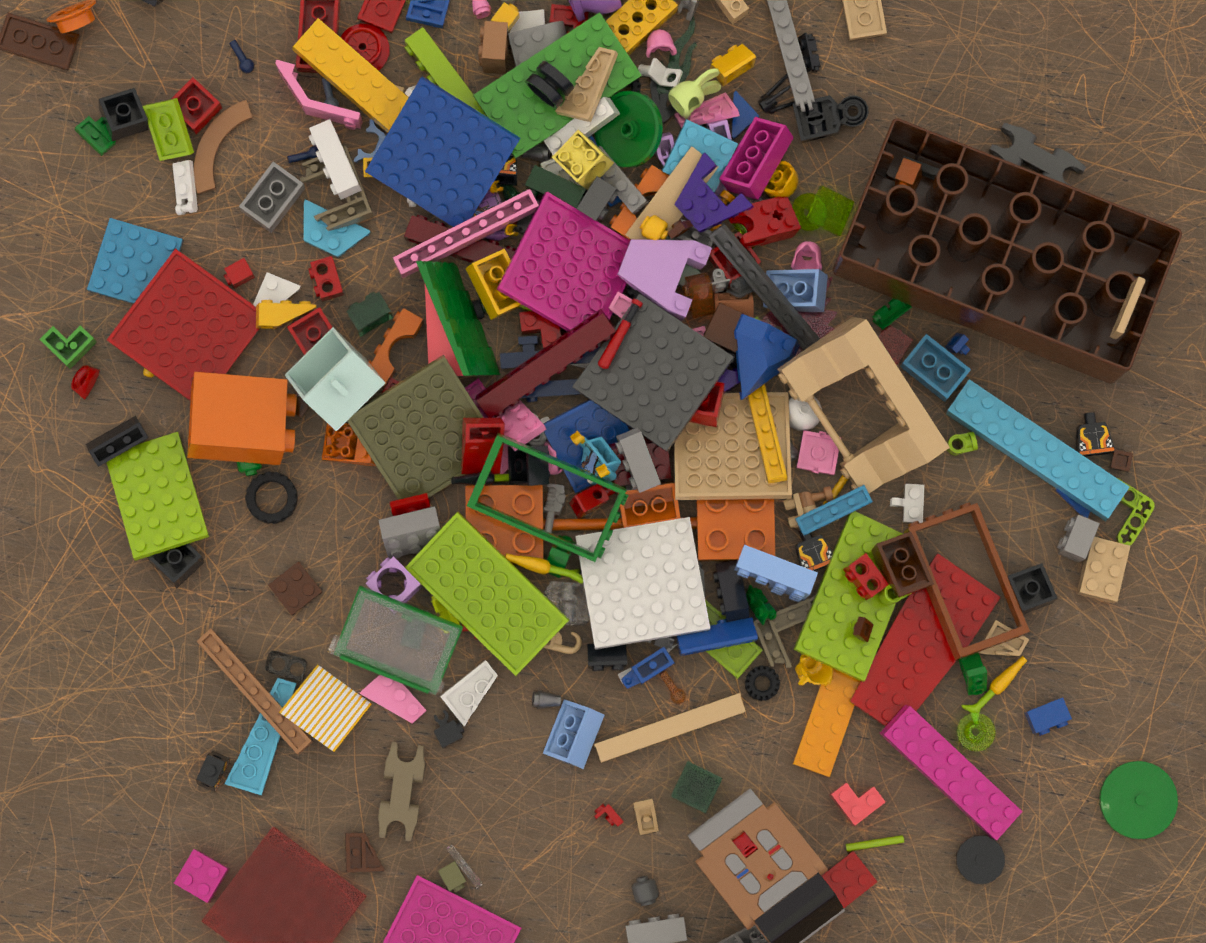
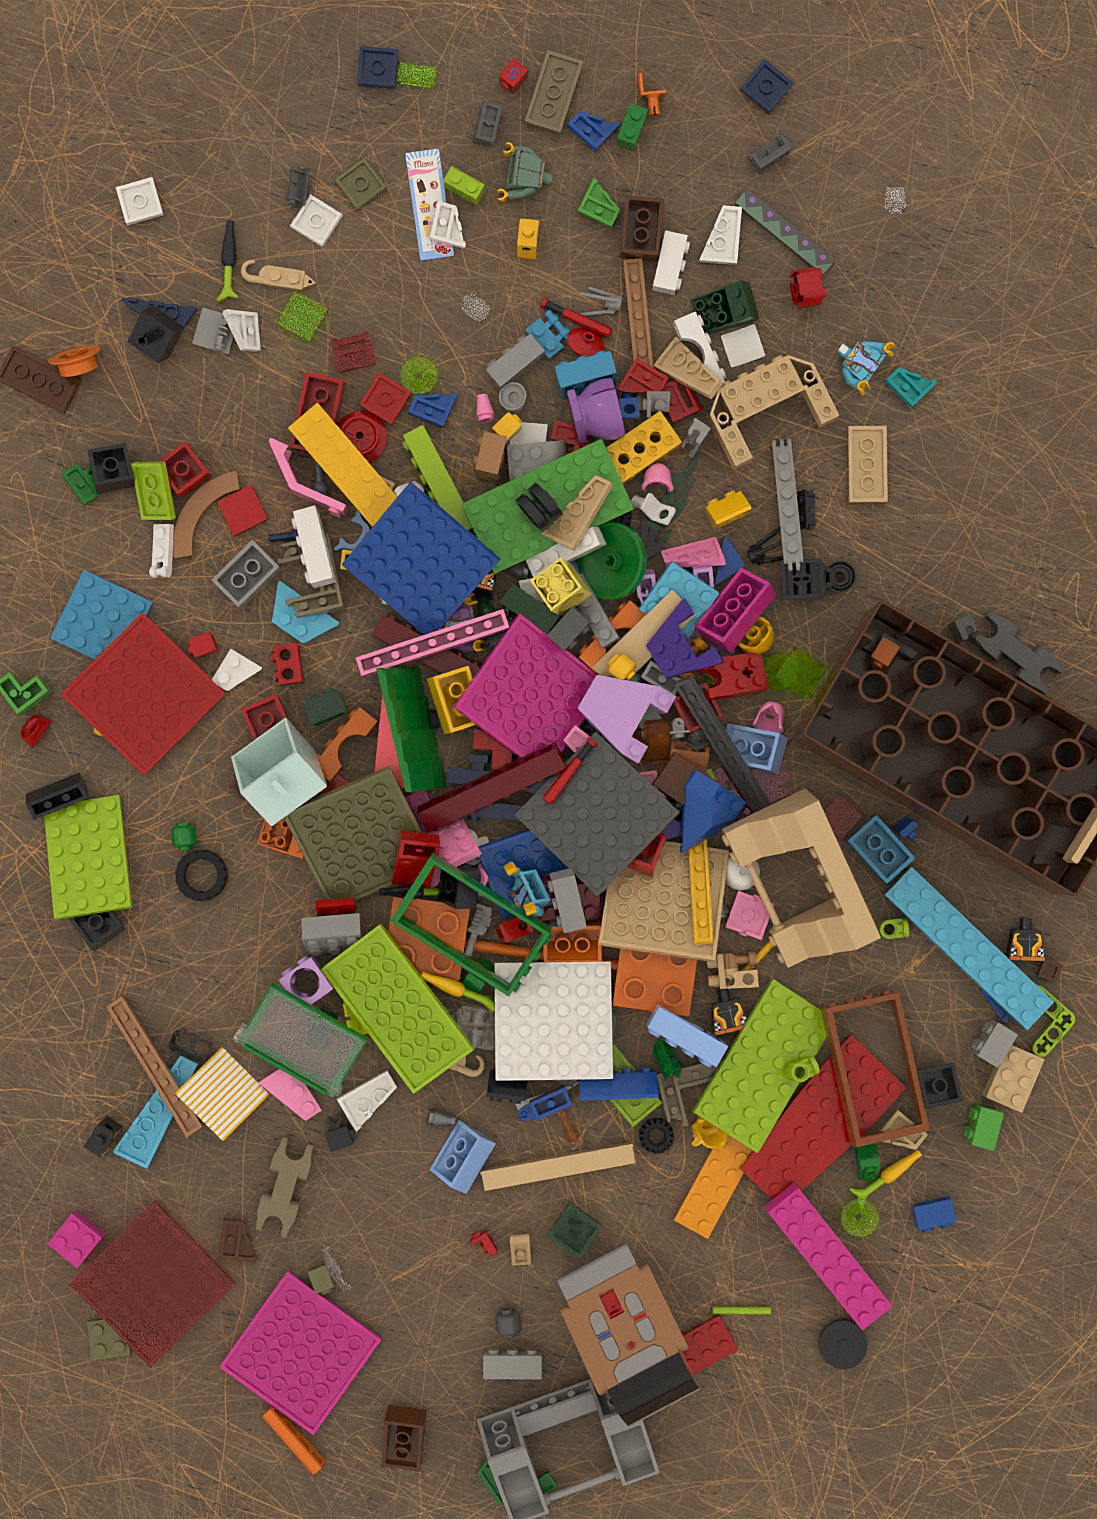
camera: 15 degrees right, 5 degrees up
orange brick [187,372,297,465] -> none
dark blue bar [229,40,254,73] -> none
yellow slope [256,300,316,329] -> none
reddish brown plate [268,561,322,616] -> none
yellowish green piece [668,68,721,119] -> none
reddish brown plate [668,220,693,239] -> none
black brick [713,560,749,622] -> none
dark azure tile [795,485,873,536] -> none
coral brick [830,783,885,826] -> none
red brick [843,553,889,600] -> none
reddish brown plate [853,617,874,642] -> none
reddish brown slope [871,532,934,598] -> none
green hinge [872,298,912,330] -> none
white plate [890,484,924,524] -> none
green dish [1099,761,1178,839] -> none
none -> red tile [217,485,268,537]
none -> dark grey hinge [948,613,977,644]
none -> bright green brick [963,1103,1004,1151]

